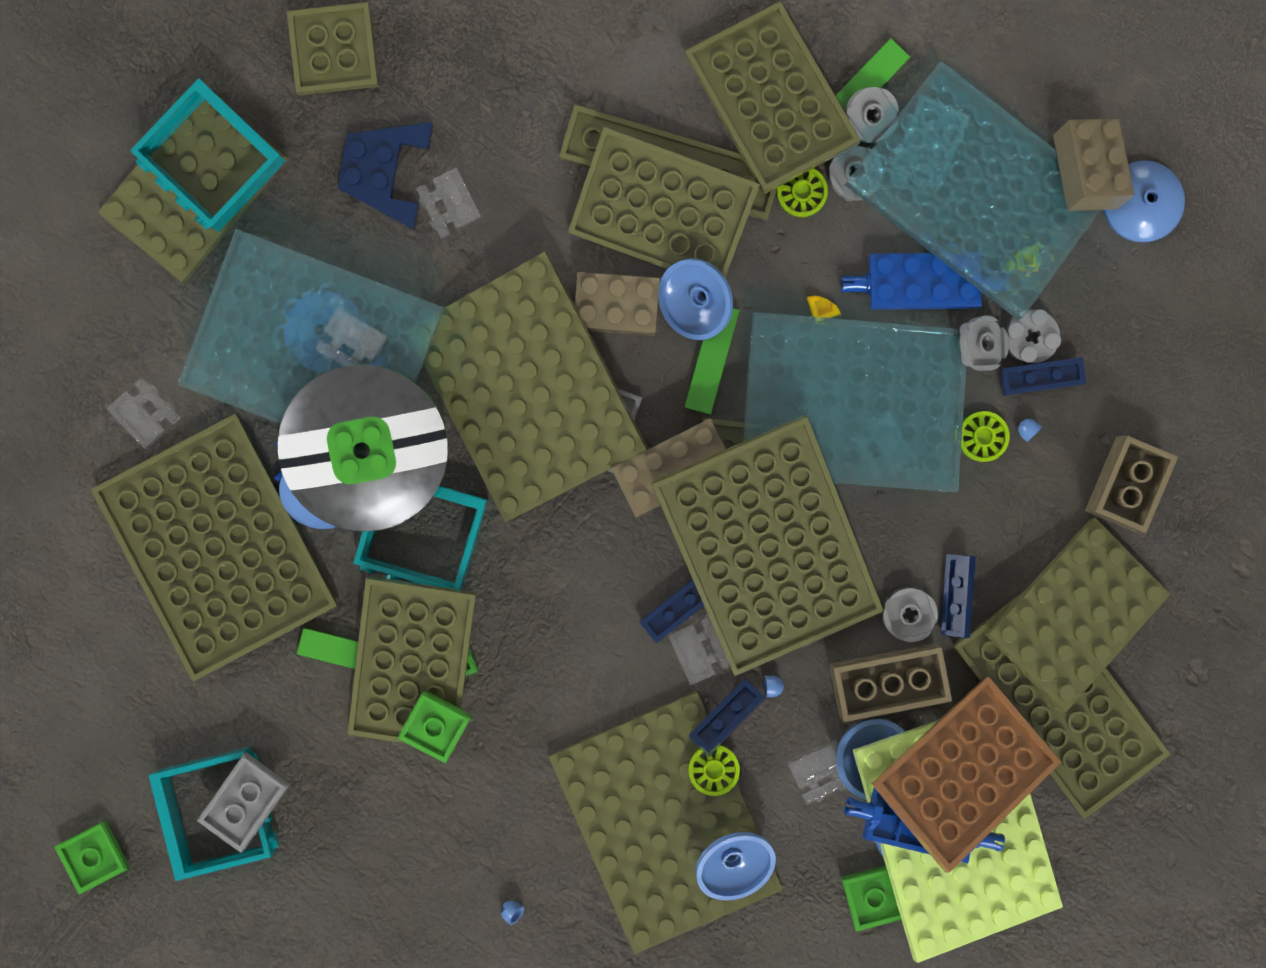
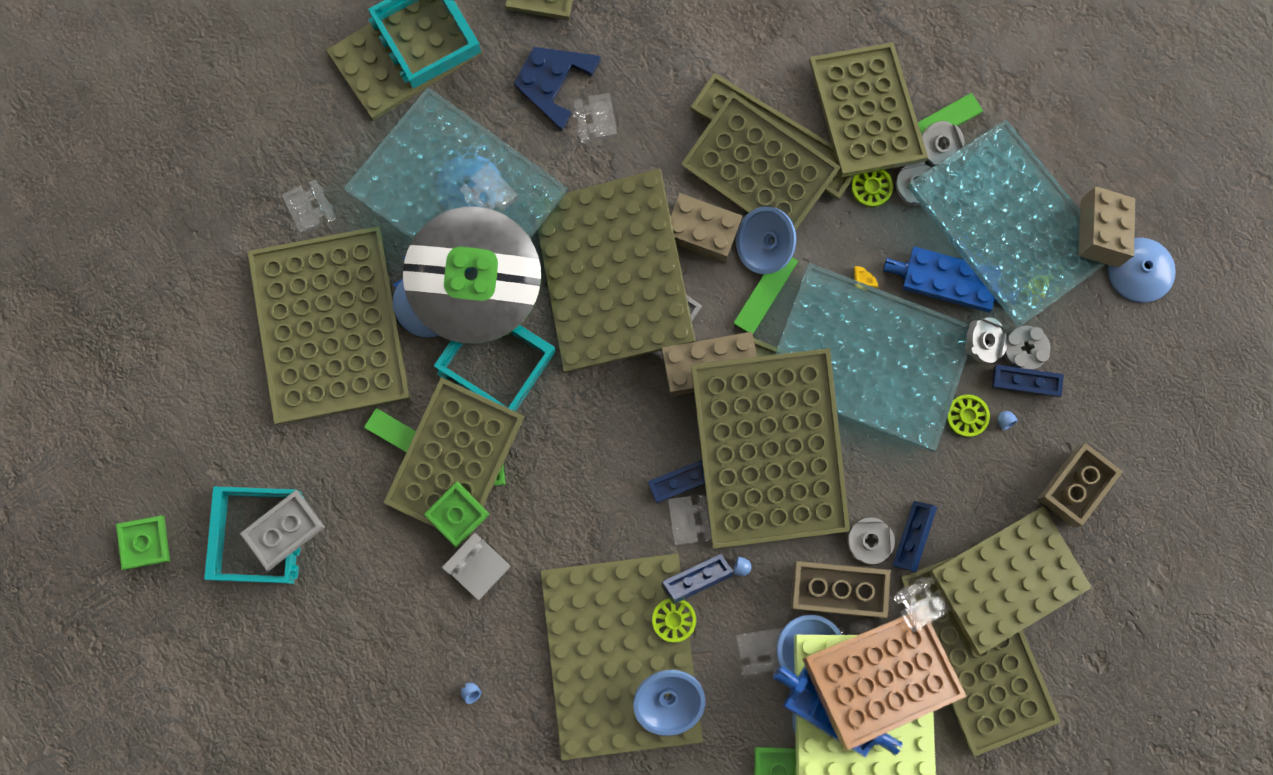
camera: 15 degrees right, 10 degrees down
none -> light grey bracket [442,533,510,600]
none -> clear plate [894,576,951,632]

